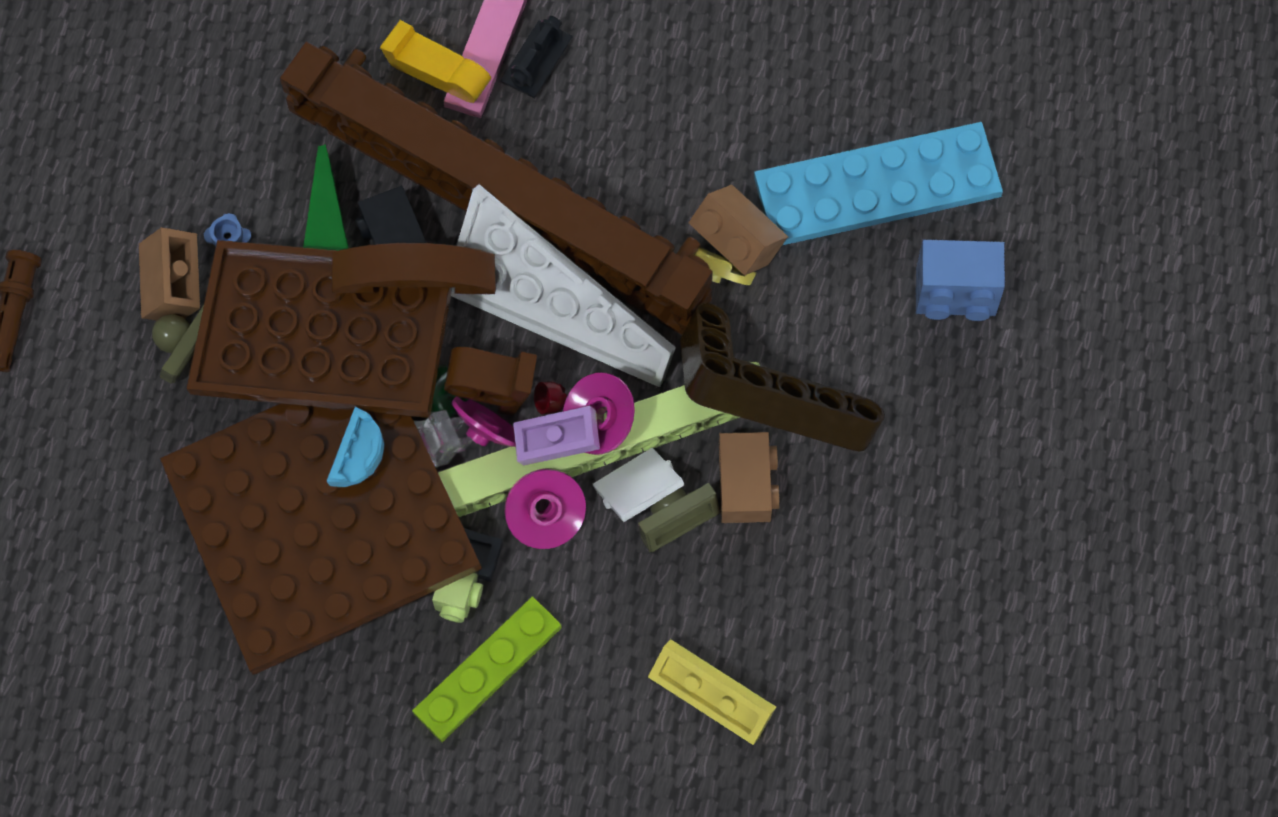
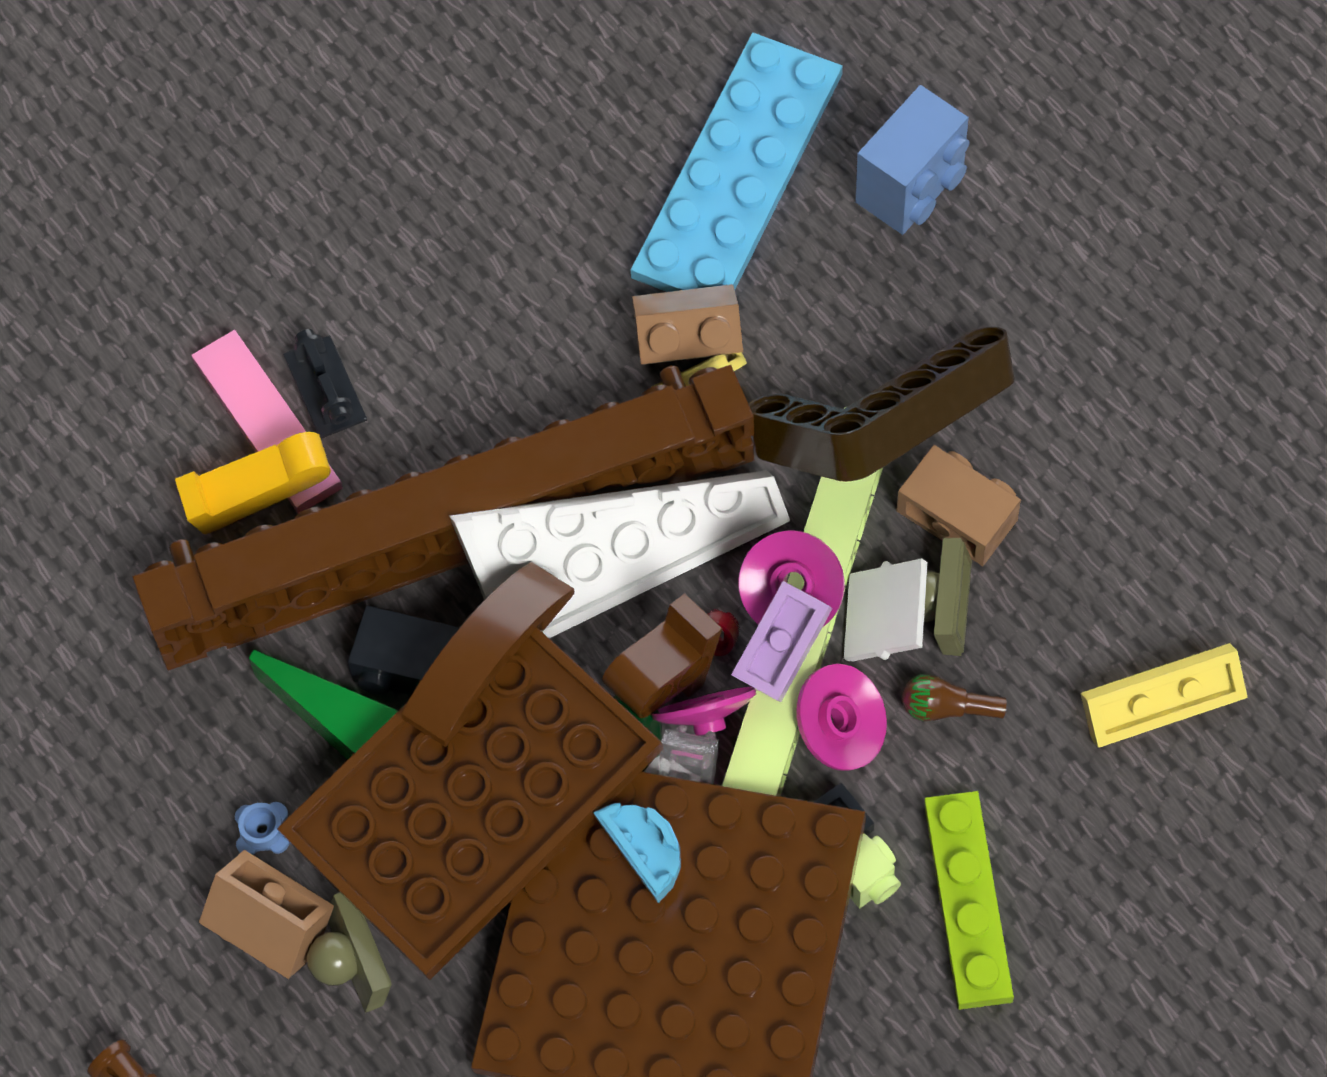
camera: 50 degrees left, 5 degrees down
none -> reddish brown piece [902,674,1007,722]

